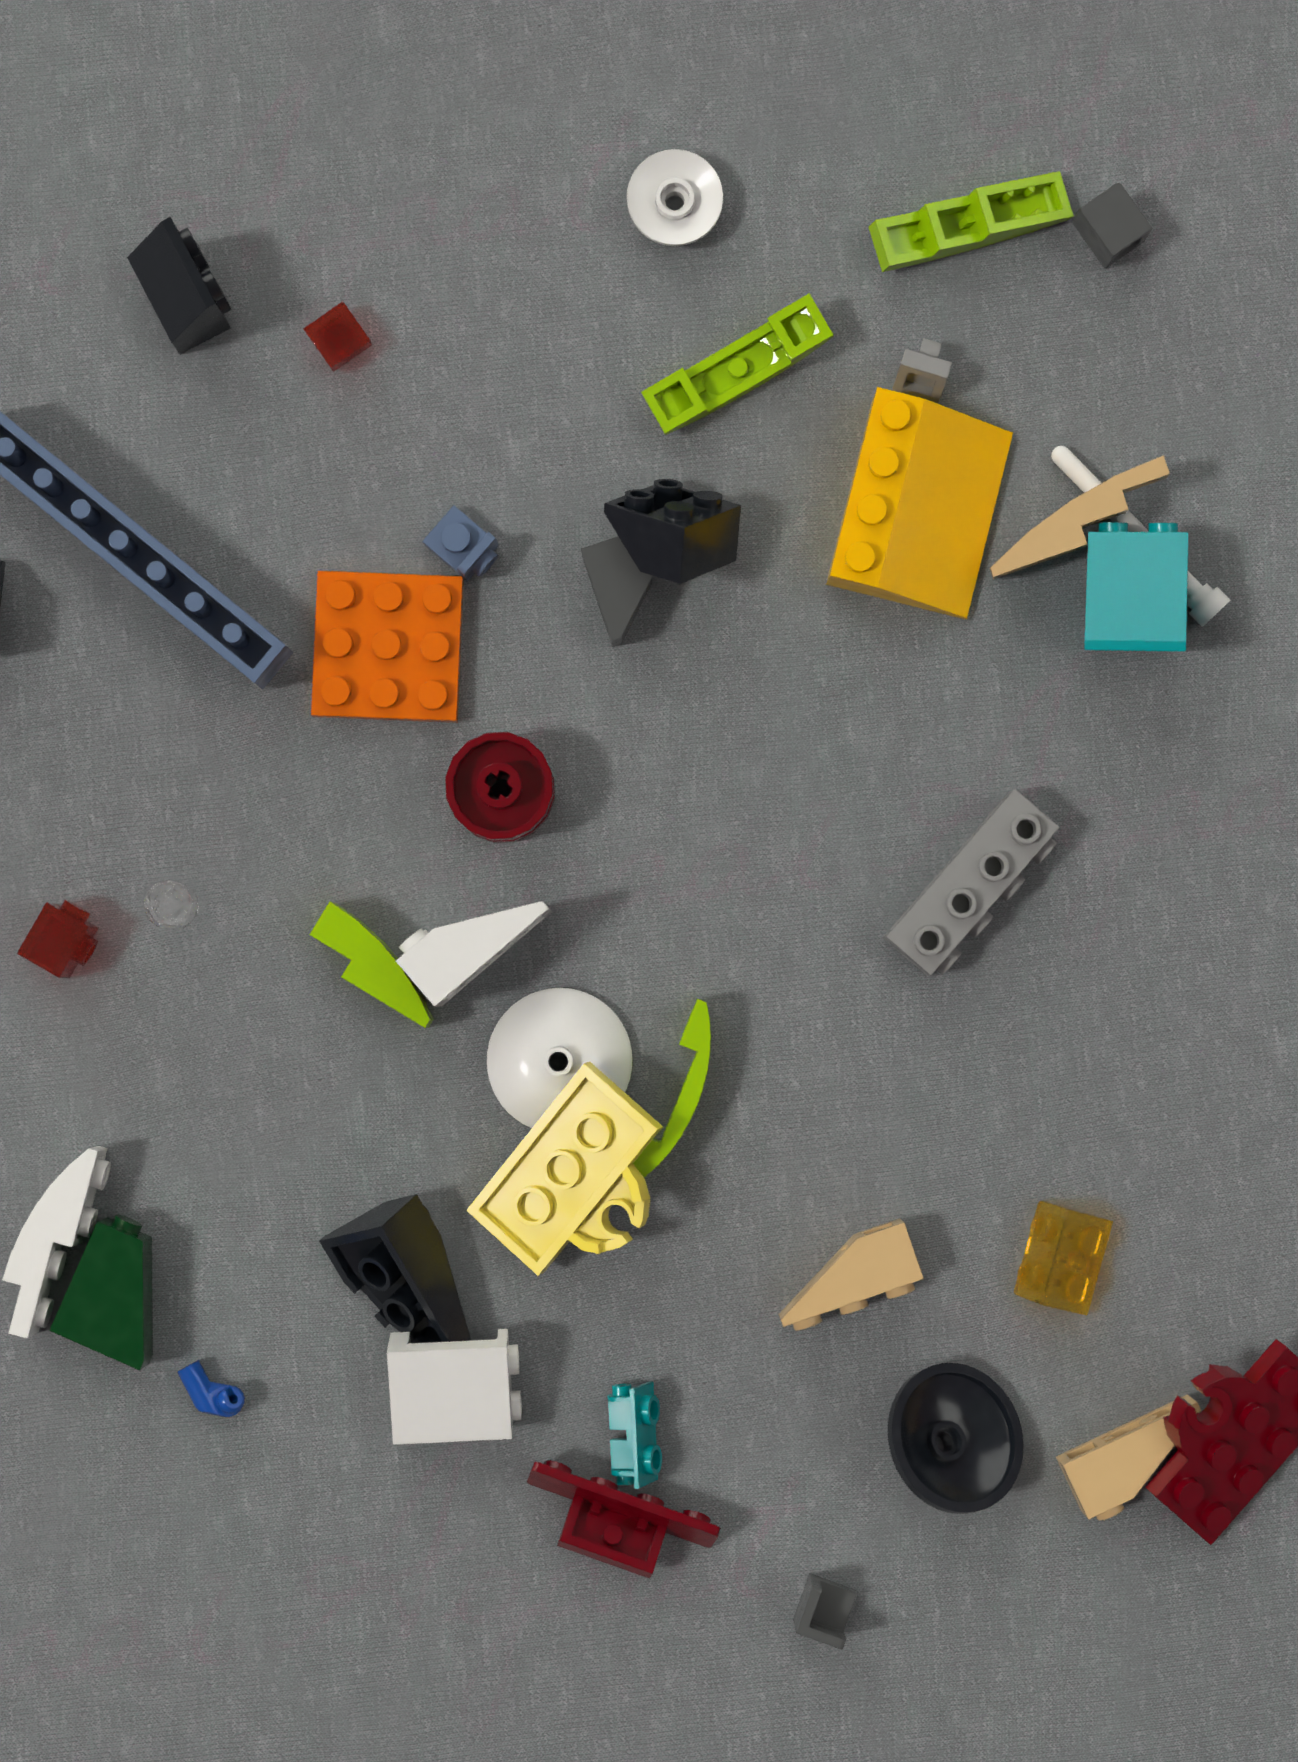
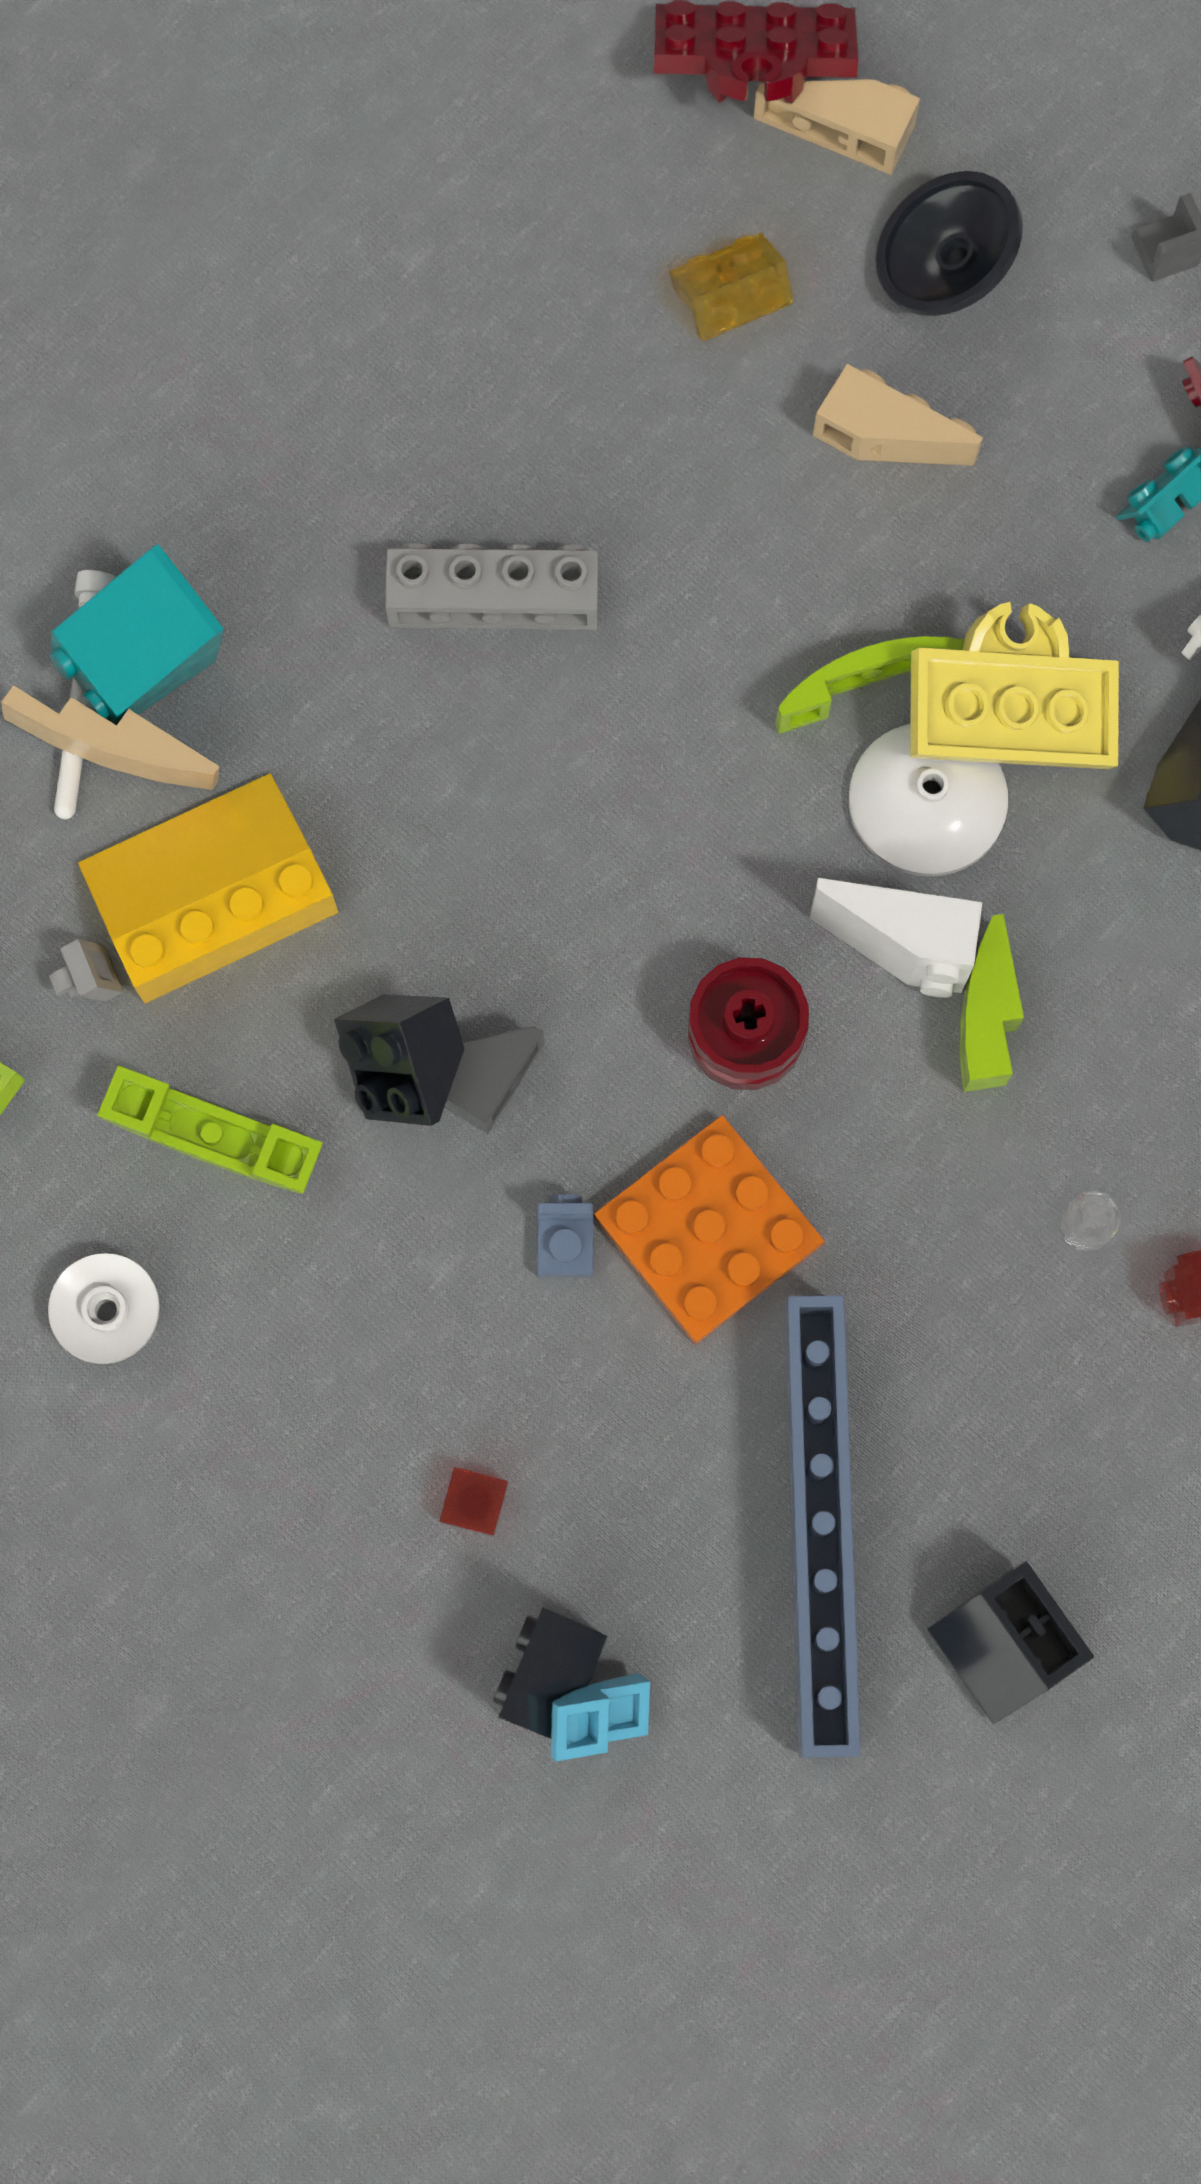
camera: 130 degrees left, 10 degrees down
none -> medium azure slope [551,1673,650,1762]

